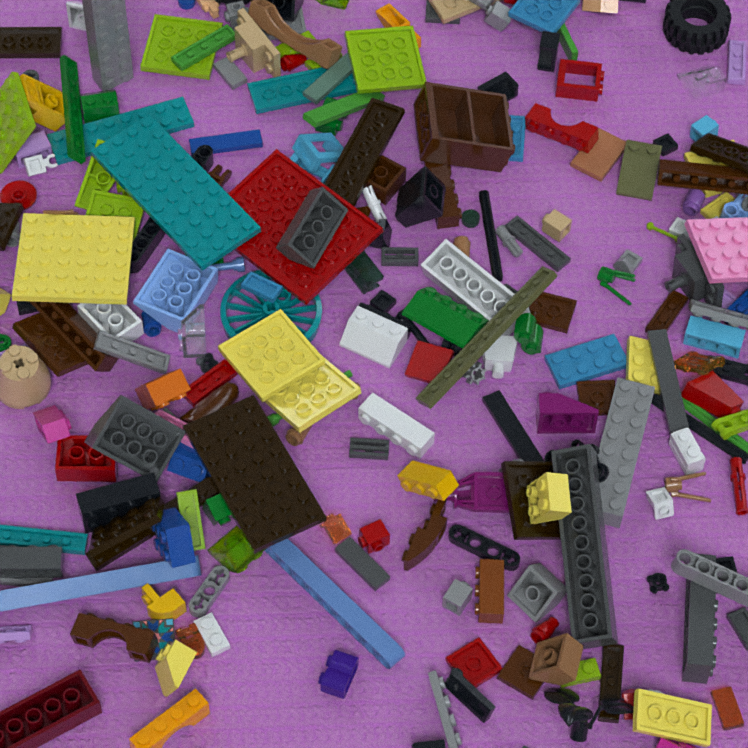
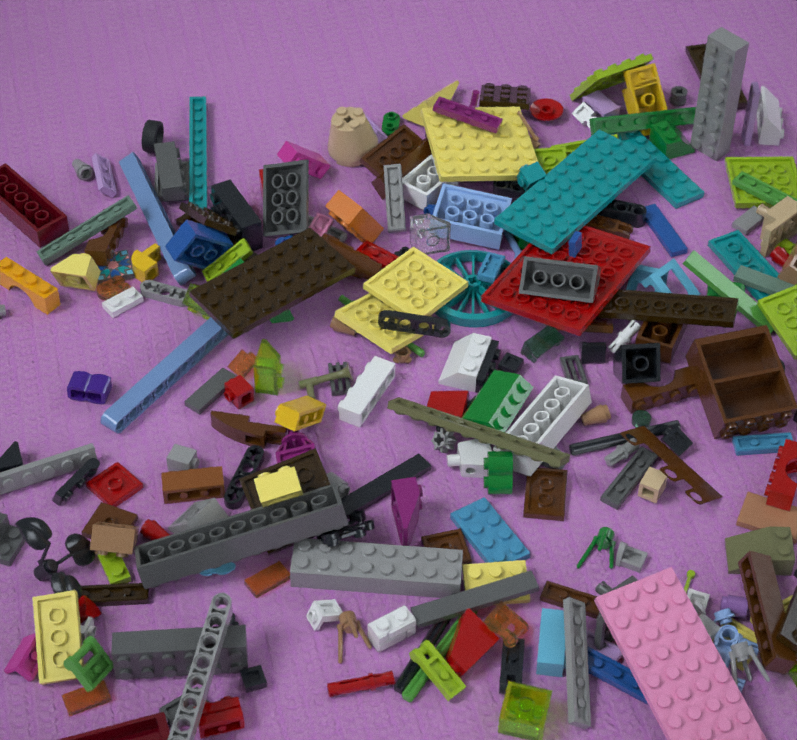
camera: 80 degrees right, 10 degrees down
none -> sand green tile [37,195,138,266]
none -> bright green plate [63,636,114,693]
none -> clear orange tile [244,561,290,598]
none -> clear neon green slope [253,339,285,396]
none -> olive piece [299,362,353,399]
none -> black beam [378,310,451,338]
none -> magenta plate [432,90,503,133]
none -> teal brick [516,161,547,191]
none -> blue tile [569,231,582,257]
none -> reddish brown piece [620,426,723,505]
none -> black bracket [660,426,693,457]
none -> light blue plate [714,608,735,625]

